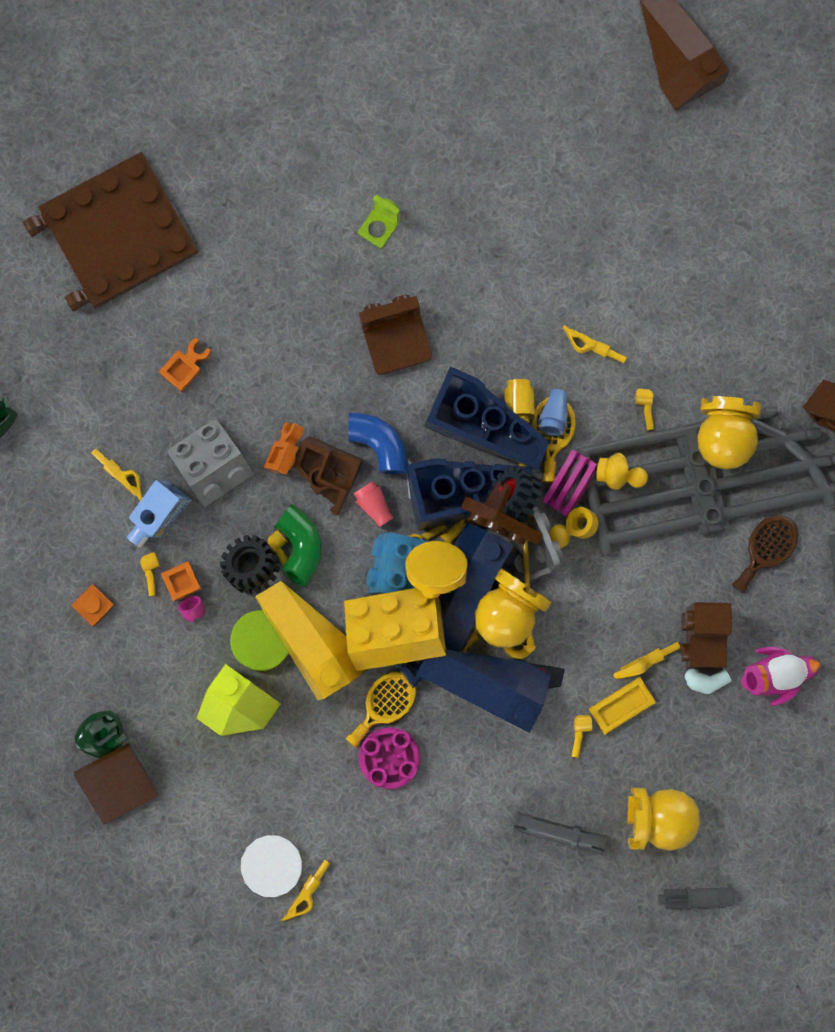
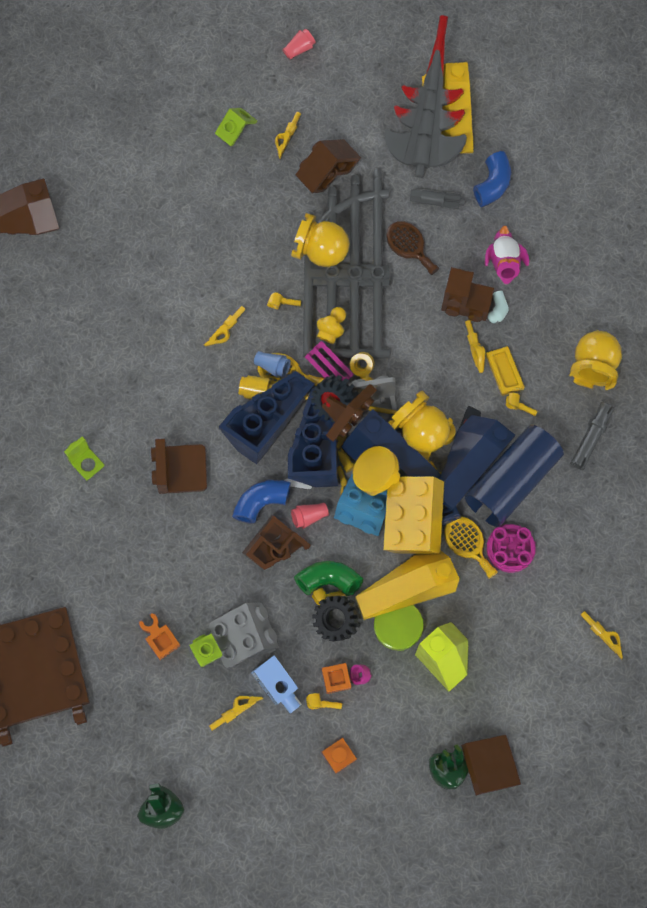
camera: 80 degrees left, 10 degrees down
white tile [241,835,302,897] -> none
orange plate [263,422,304,475] -> none
none -> lime bracket [189,633,223,667]
none -> dark blue piece [465,425,564,527]

